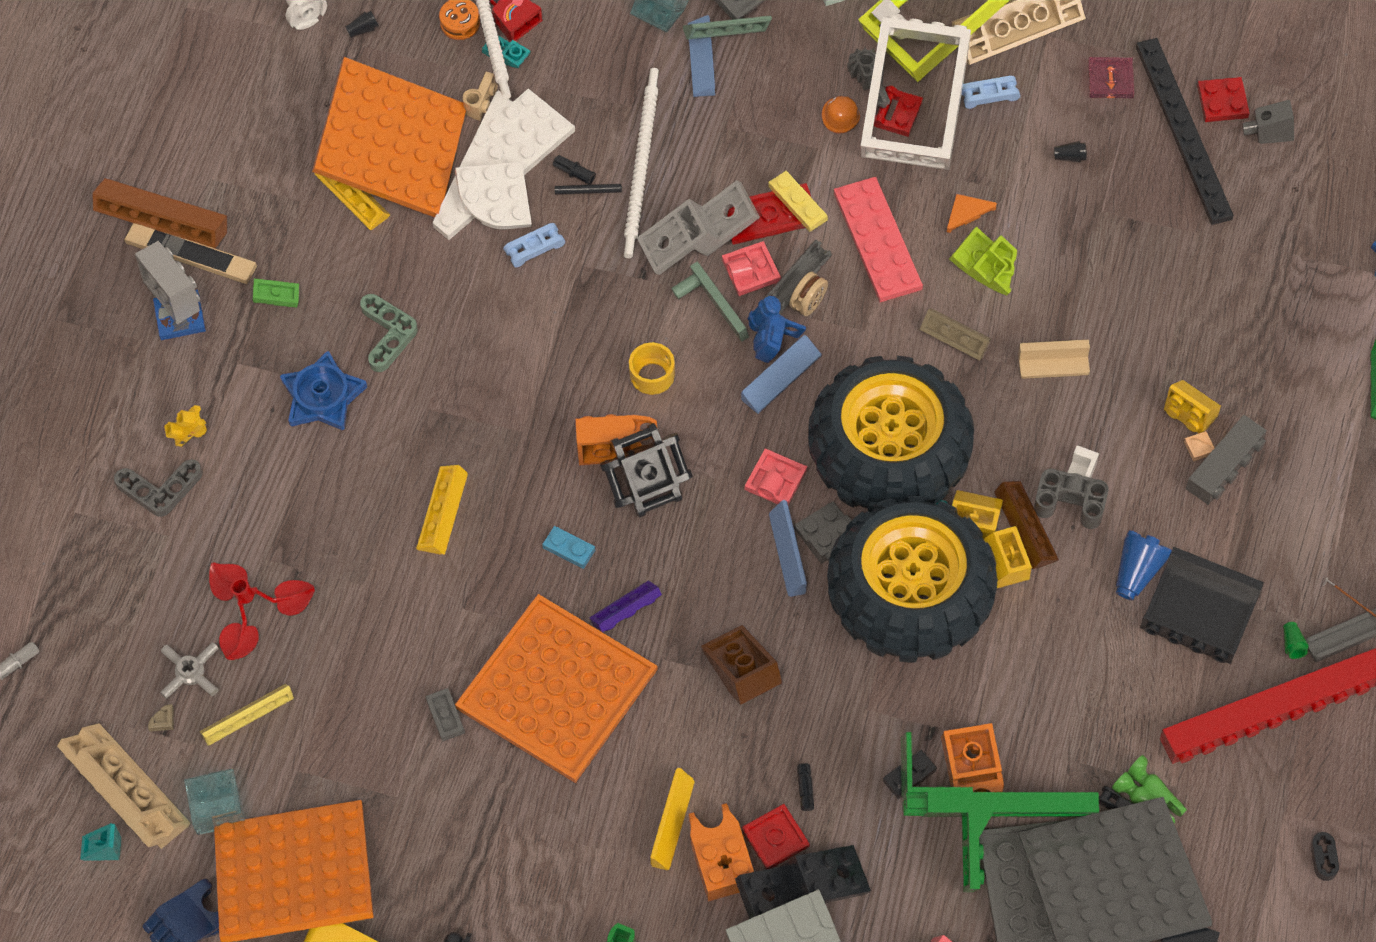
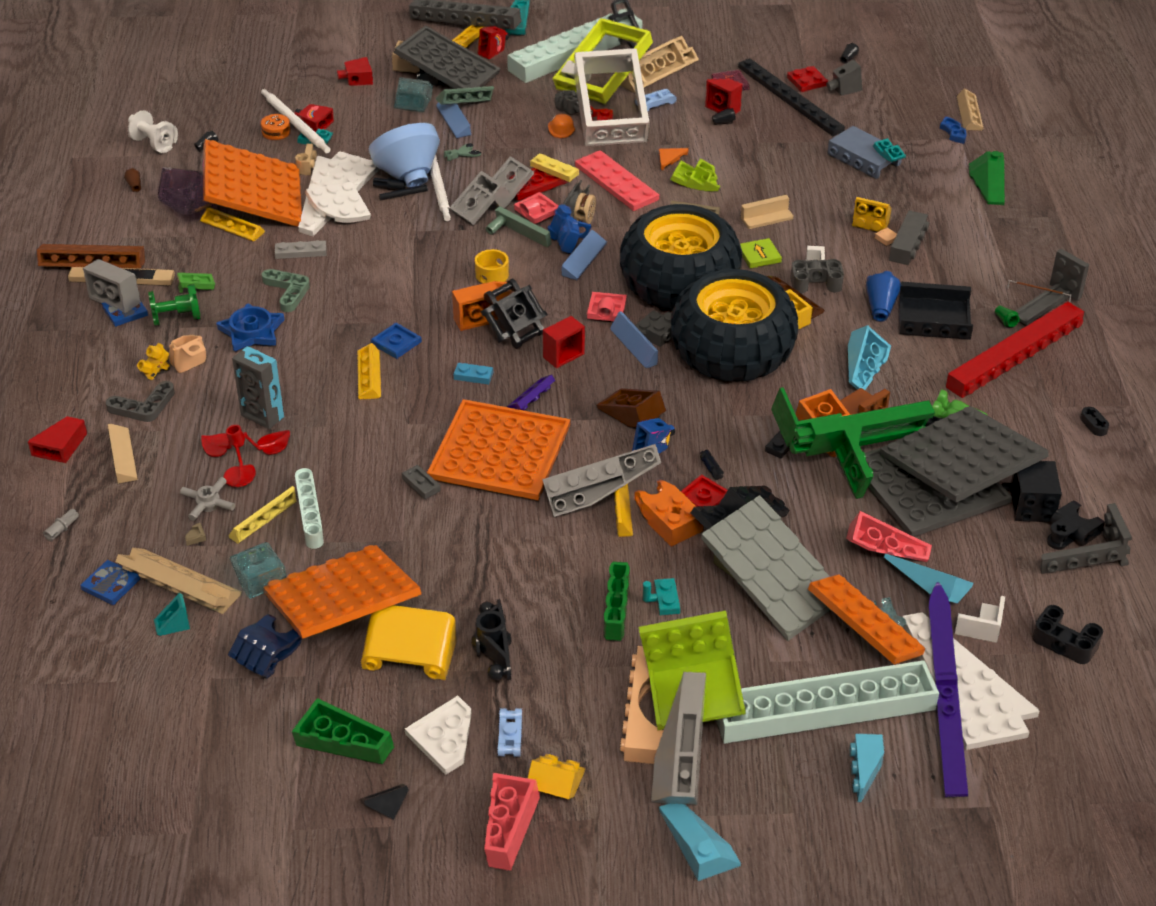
camera: 20 degrees left, 20 degrees down
light blue plate [503,223,566,267] -> none
none -> red slope [28,416,87,463]
none -> blue tile [80,560,140,605]
none -> tan slope [108,424,138,483]
none -> reddish brown cone [124,168,141,192]
none -> green piece [148,284,201,326]
none -> windscreen [158,167,217,215]
none -> light nougat piece [169,335,206,373]
none -> dark grey piece [232,346,284,429]
none -> light grey plate [275,240,327,259]
none -> light aqua beam [295,468,324,549]
none -> light blue cone [369,123,440,188]
none -> blue tile [371,323,422,359]
none -> sand green piece [444,143,482,161]
none -> light grey wedge [542,444,661,517]
none -> red piece [543,316,585,369]
none -> blue torso [632,418,675,453]
none -> red slope [705,79,742,114]
none -> lime tile [740,238,782,268]
none -> sand blue panel [828,126,903,179]
none -> black cone [840,43,859,63]
none -> dark orange bracket [840,388,890,415]
none -> medium azure wedge [848,325,891,390]
none -> teal slope [873,138,906,162]

